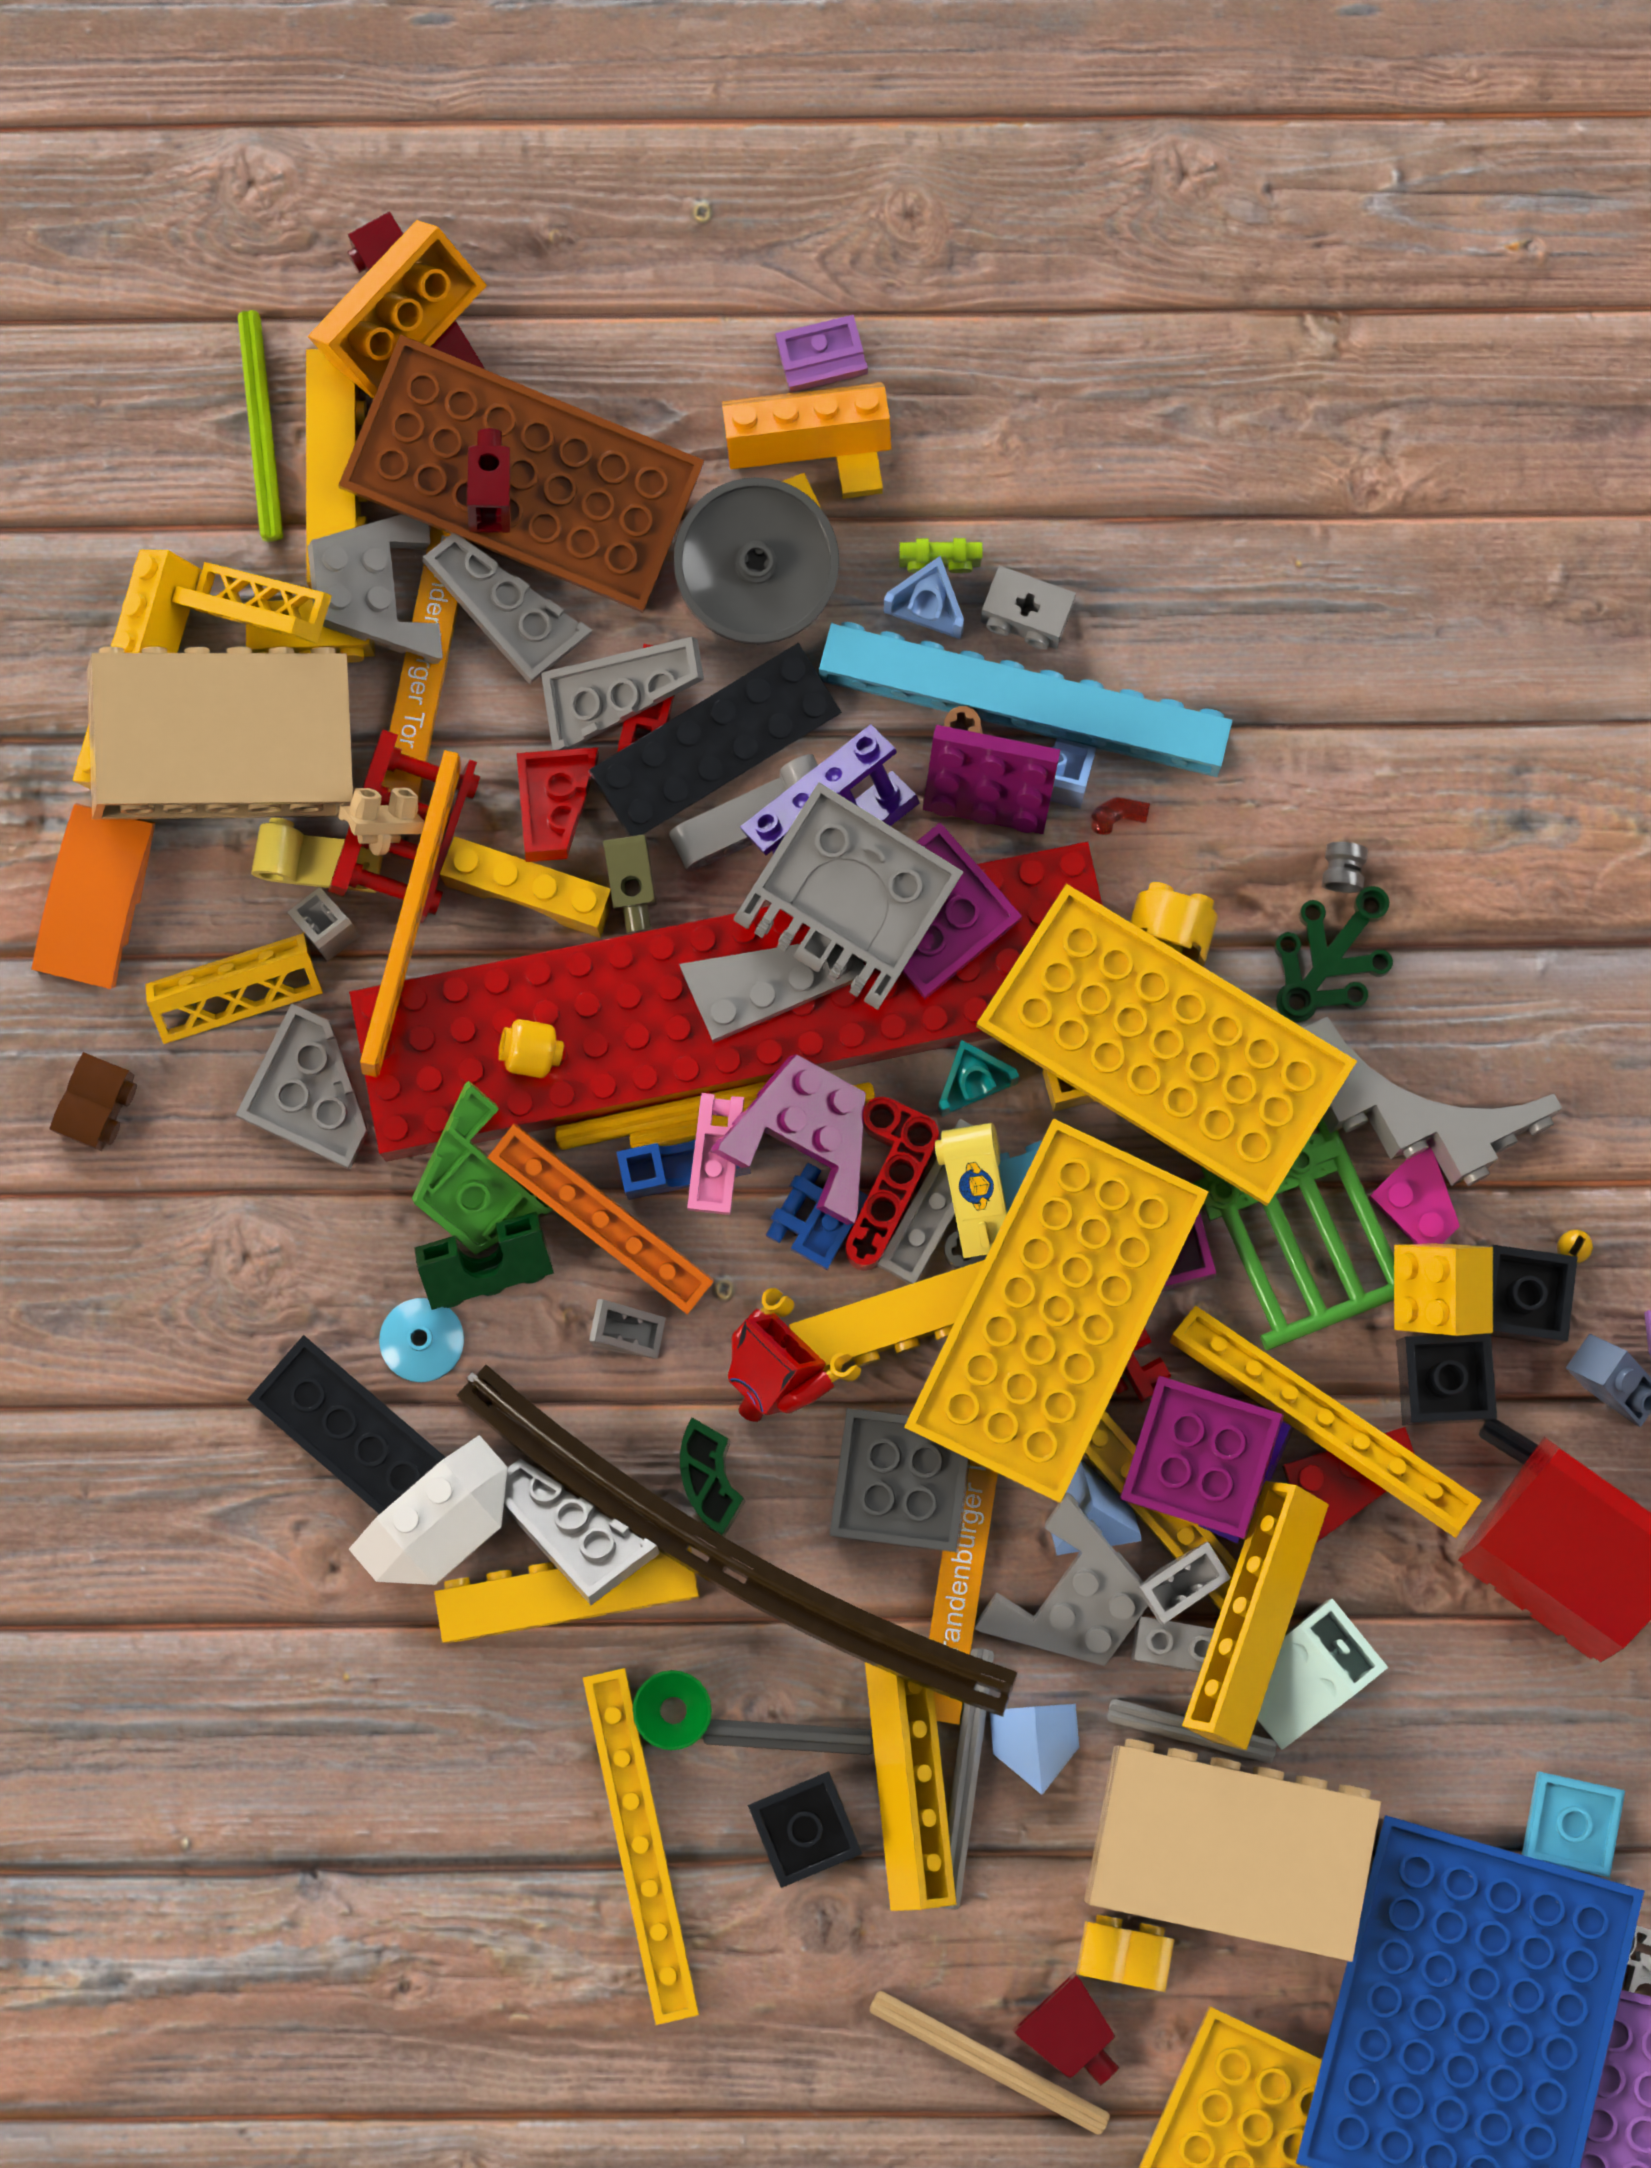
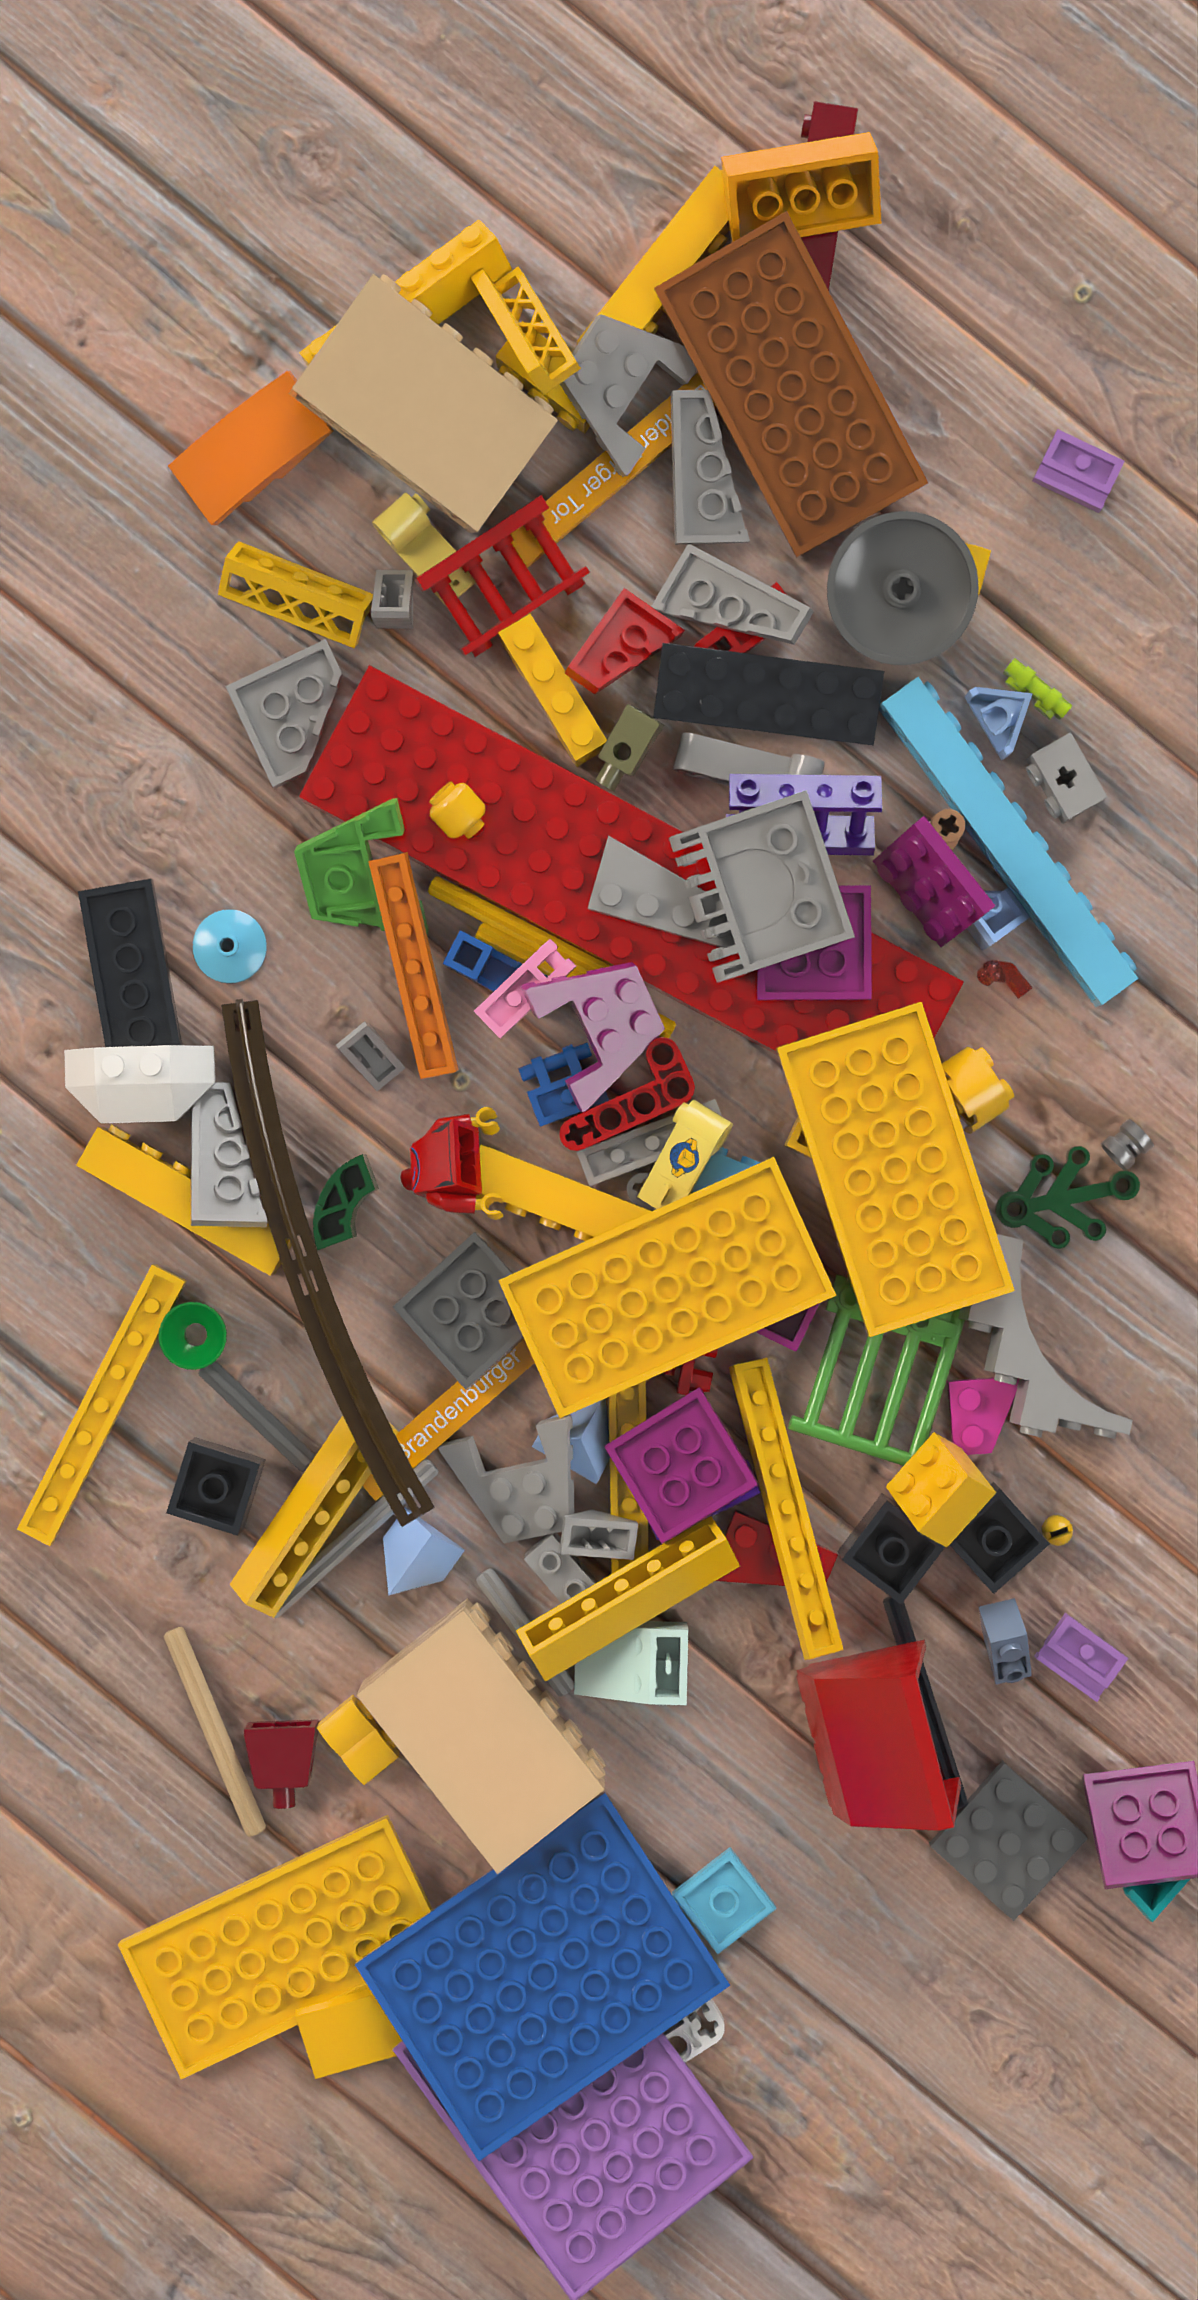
camera: 35 degrees right, 10 degrees up
reddish brown brick [50,1052,137,1152] -> none
lime axle [238,310,283,542] -> none
tan hips [338,788,425,856] -> none
light orange tile [360,750,461,1077] -> none
dark green arch [414,1211,554,1310] -> none
dark red torso [467,428,511,533] -> none
light orange slope [722,382,891,470] -> none
yellow slope [835,452,883,499] -> none
teal slope [938,1040,1019,1117] -> none

